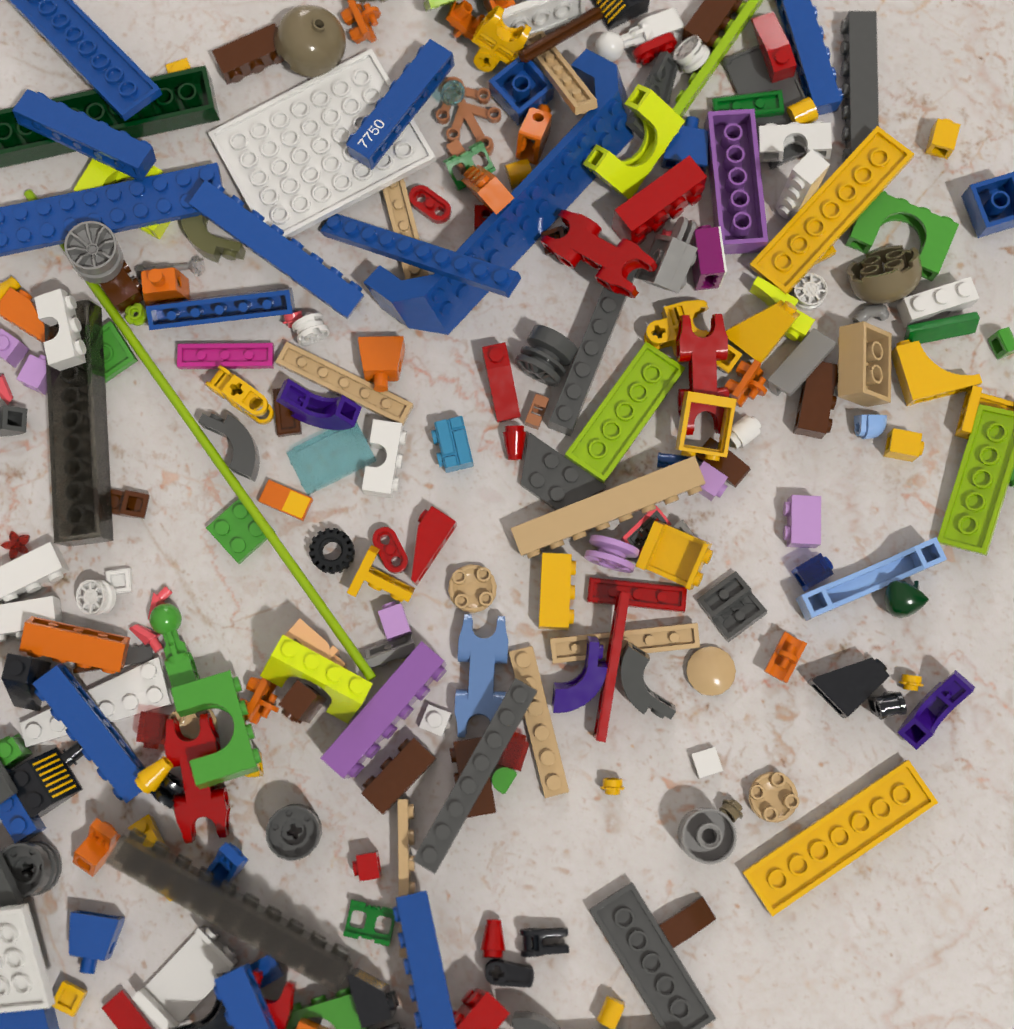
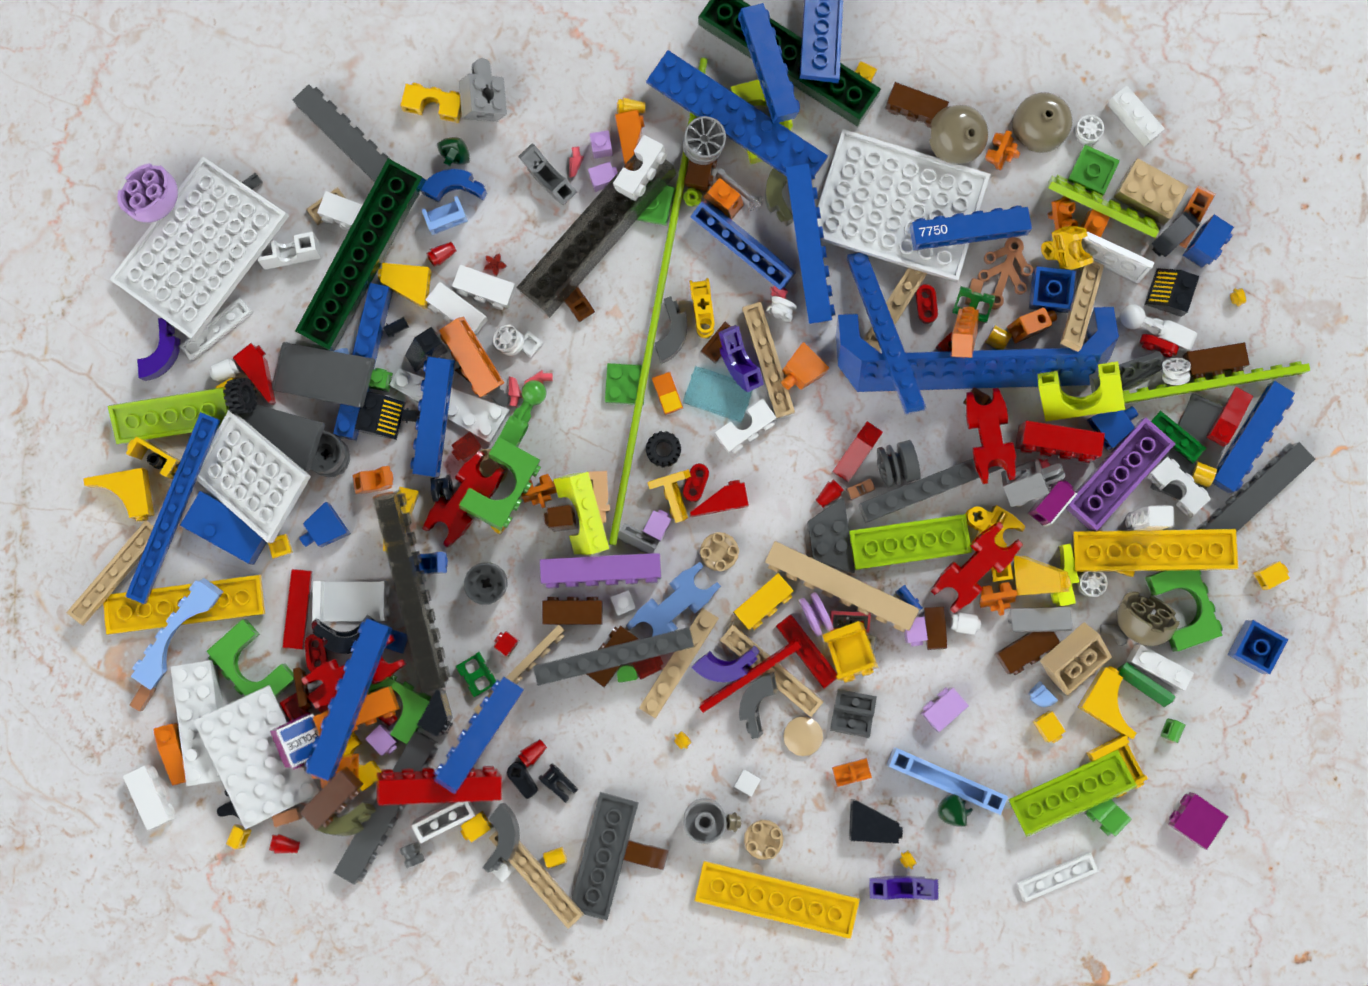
camera: 45 degrees right, 5 degrees up
yellow cone [135,756,174,794] -> none
dark pink plate [177,343,274,369] -> none
dark azure brick [431,416,474,473] -> none
clear light blue wheel [440,80,465,106] -> none
reddish brown axle [518,7,603,63] -> none
yellow window [675,391,737,461] -> none
clear blue brick [791,553,834,592] -> none
black piece [868,691,907,720] -> none

